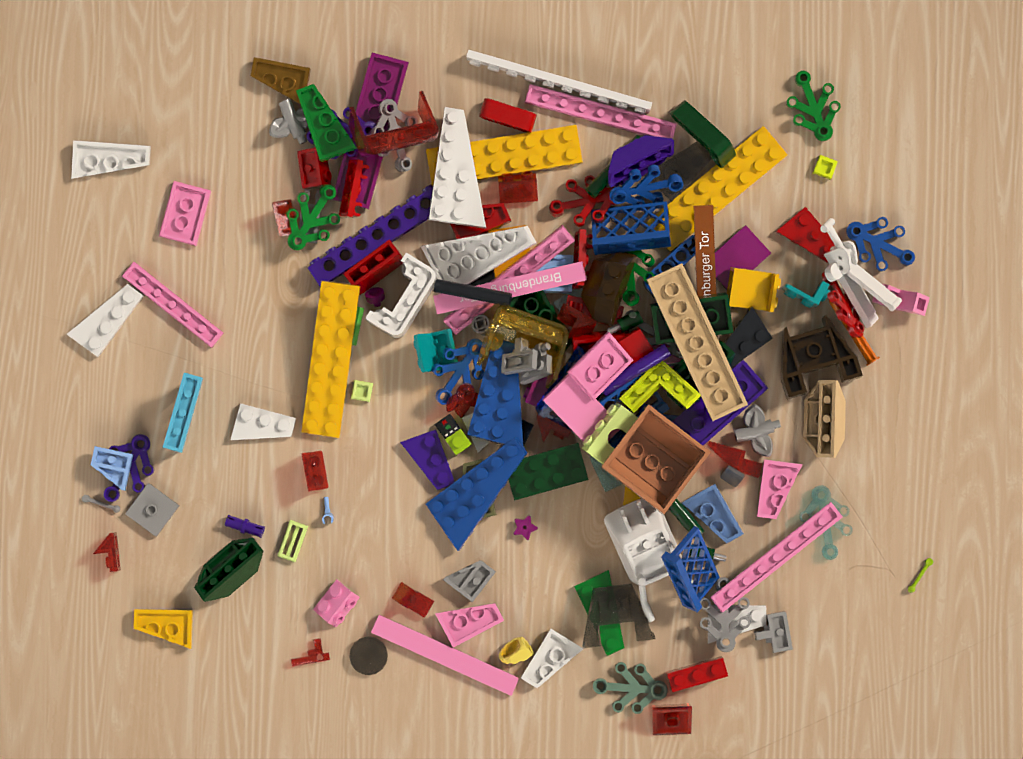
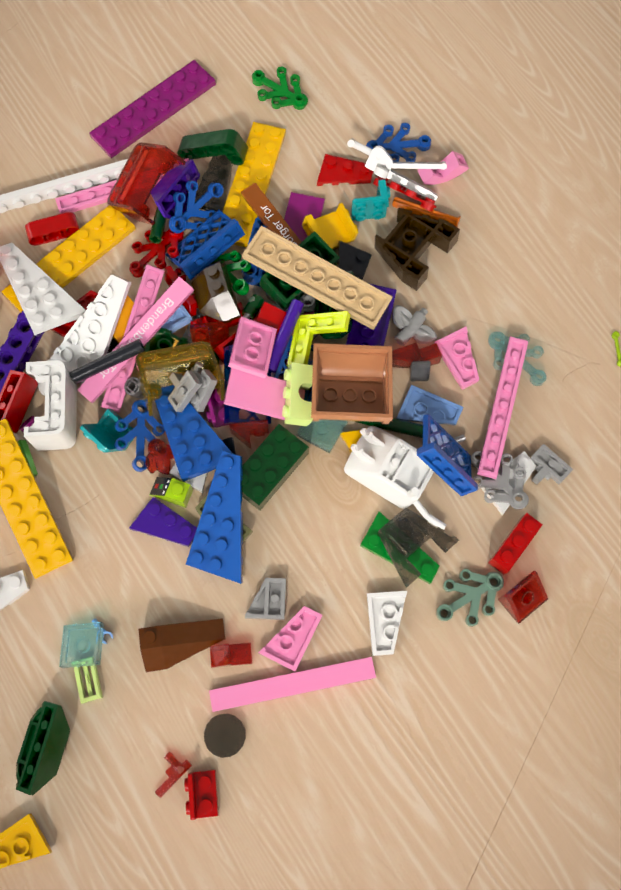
camera: 40 degrees left, 15 degrees down
dark purple pin [225,515,265,538] -> none
clear red bracket [301,451,329,492] -> none
bright pink bracket [313,579,360,627] -> none
yellowish green tile [351,380,373,402] -> none
clear red bracket [498,171,538,204] -> none
light yellow rock [499,637,534,664] -> none
magenta plate [513,515,538,540] -> none
tan wedge [803,380,846,458] -> none
neon yellow tile [813,155,838,180] -> none
none -> clear light blue tile [59,622,104,668]
none -> magenta plate [89,60,216,159]
none -> clear red windscreen [107,142,186,225]
none -> reddish brown wedge [138,618,226,673]
none -> red bracket [184,770,219,820]

